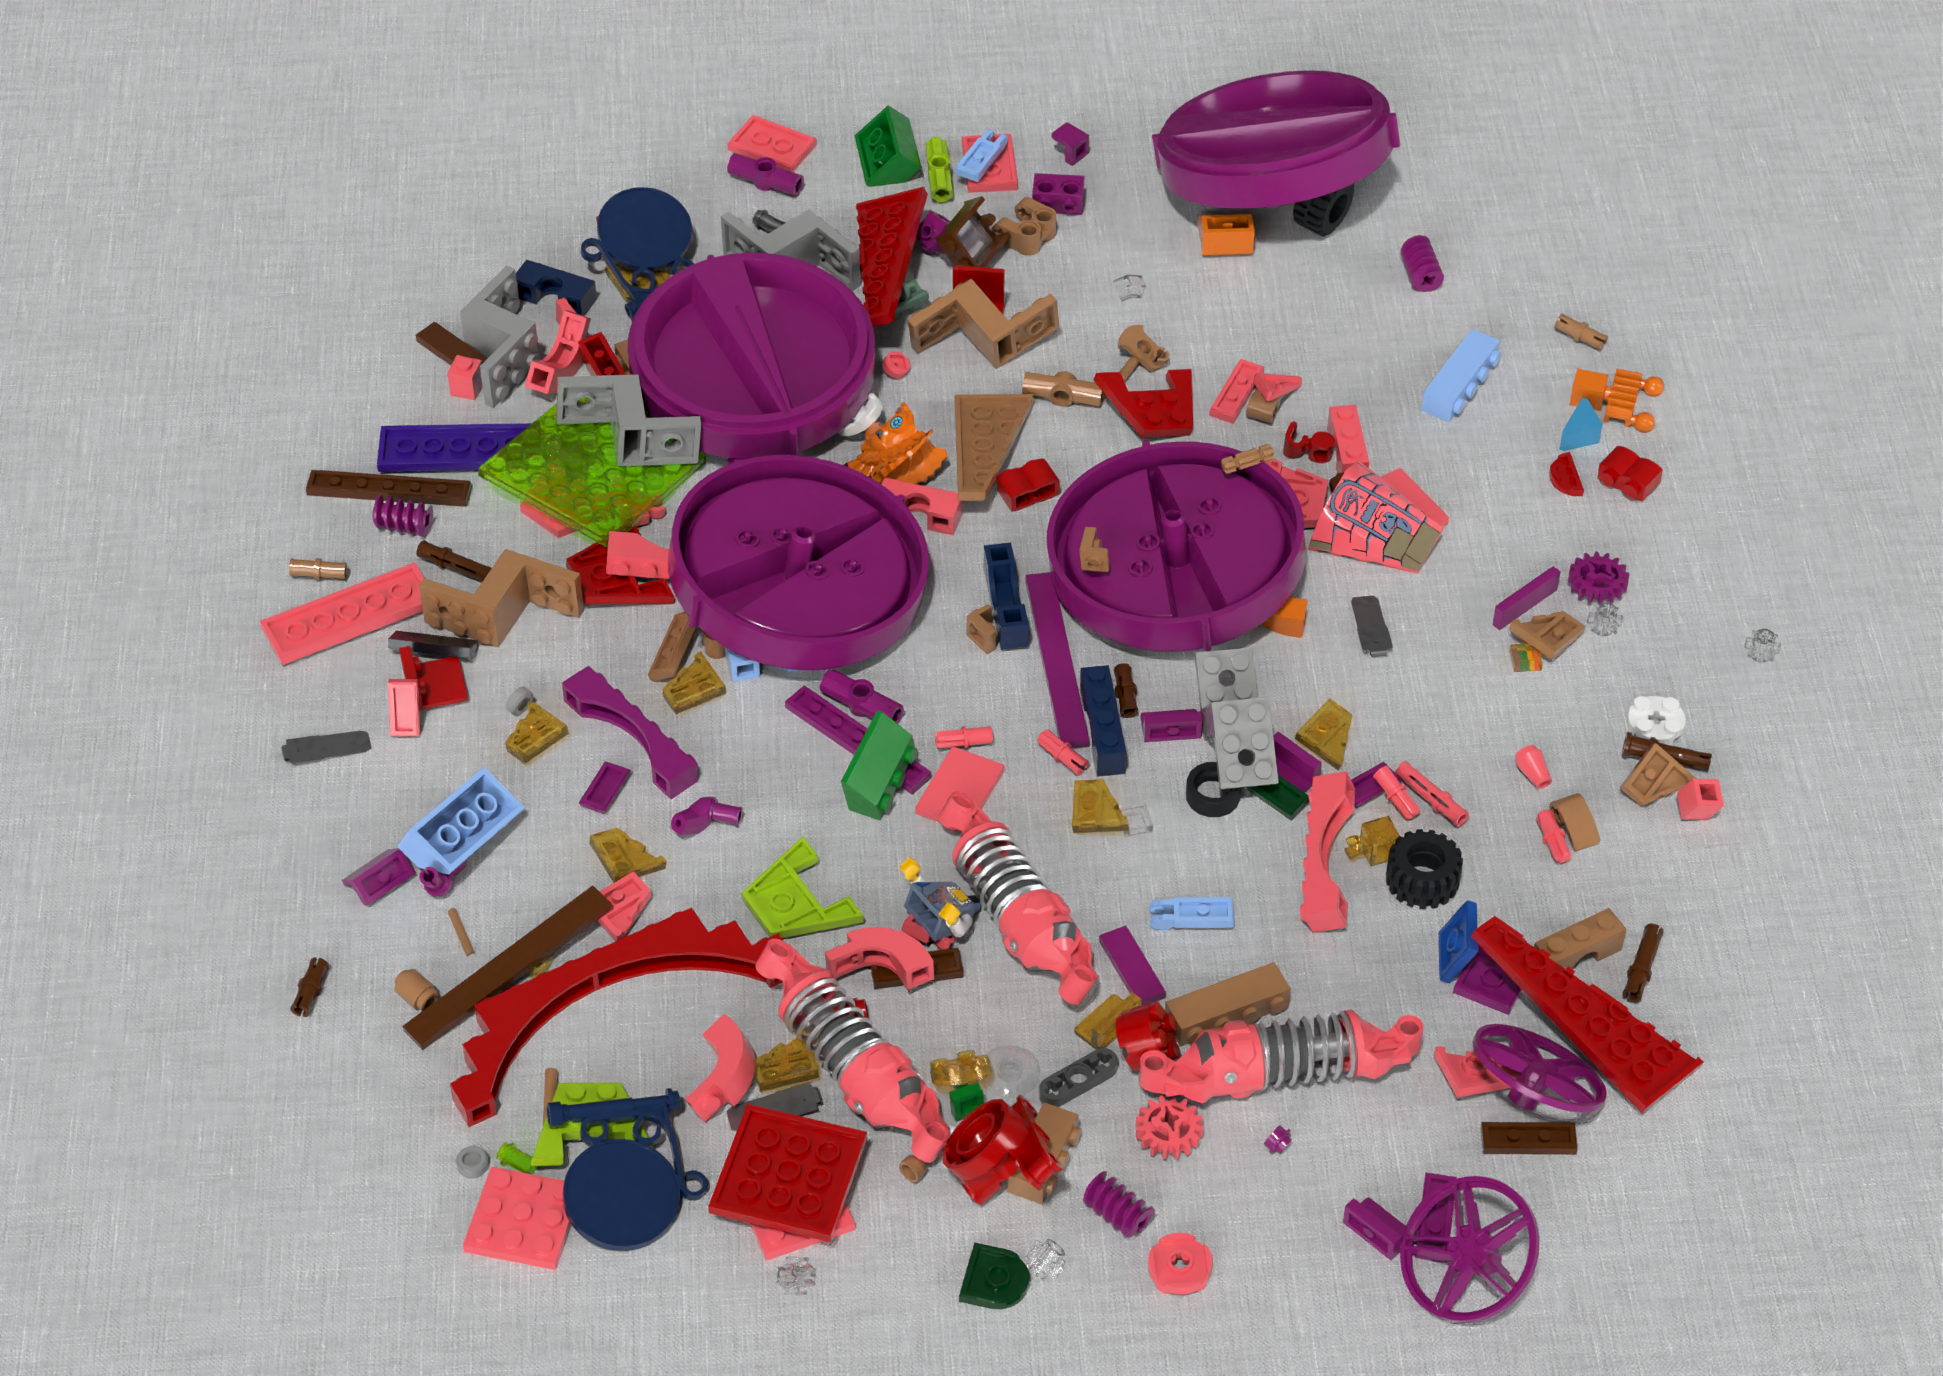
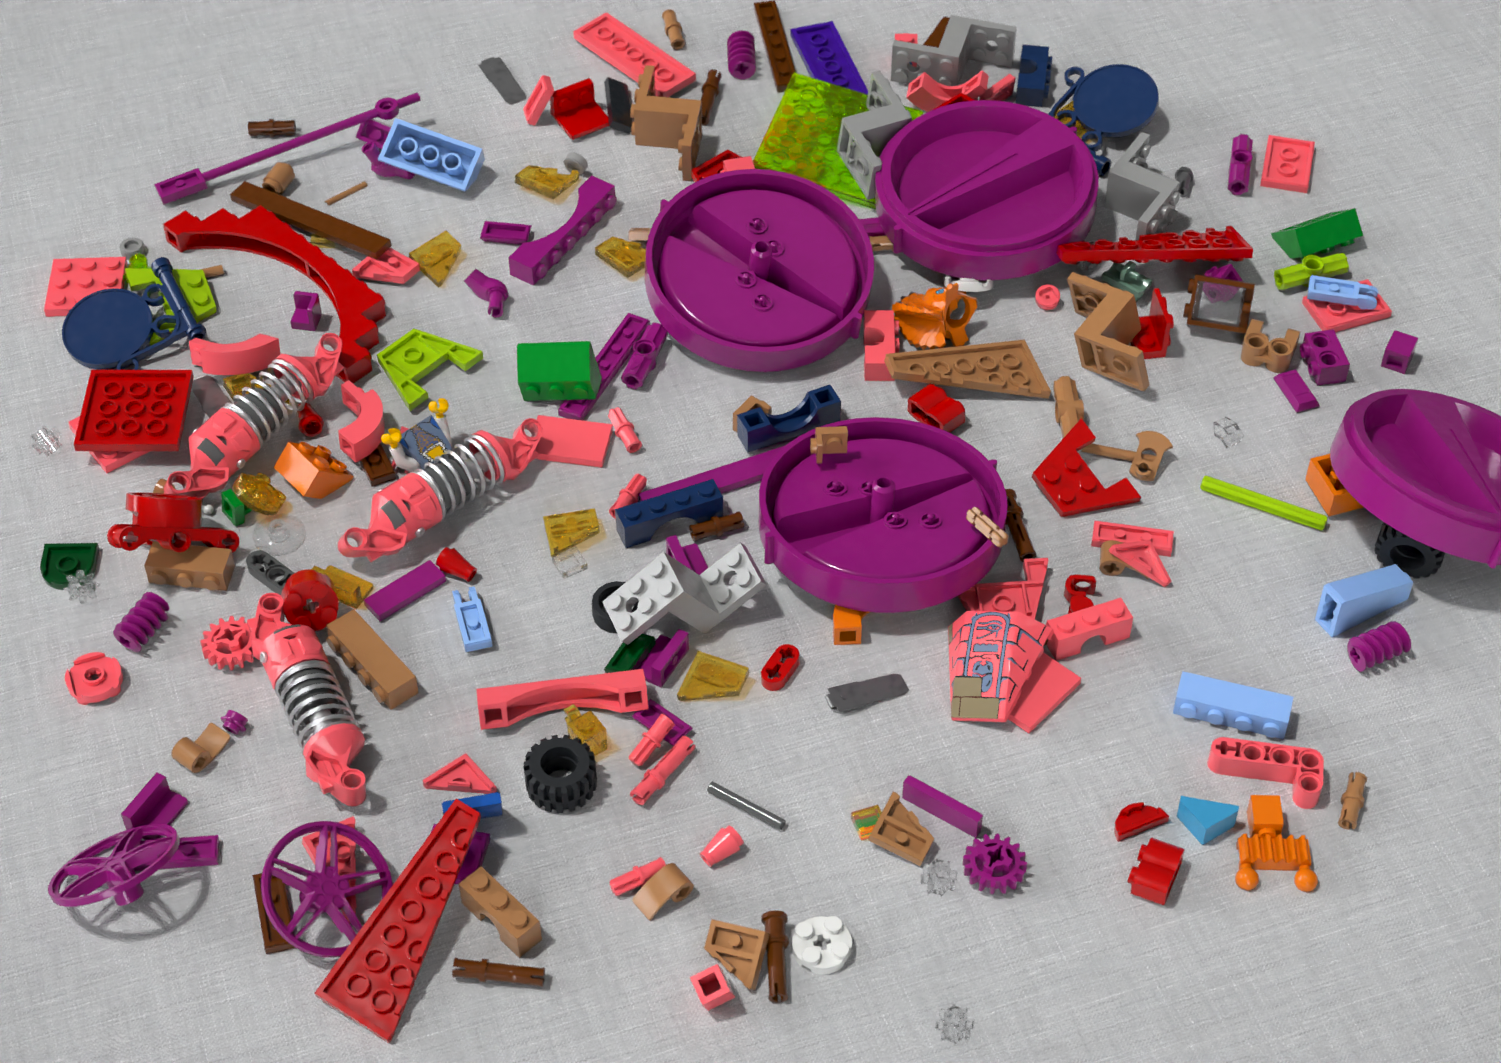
camera: 75 degrees right, 0 degrees up
none -> magenta bar [154,92,421,205]
none -> medium nougat panel [171,722,230,773]
none -> orange slope [274,442,354,499]
none -> magenta panel [290,291,322,331]
none -> coral tile [422,753,497,794]
none -> red cone [436,547,477,582]
none -> dark grey bar [707,781,786,830]
none -> red beam [761,644,799,691]
none -> lime axle [1200,475,1328,530]
none -> coral beam [1207,737,1324,809]
none -> magenta tile [1273,369,1320,413]
none -> light blue slope [1315,564,1413,638]

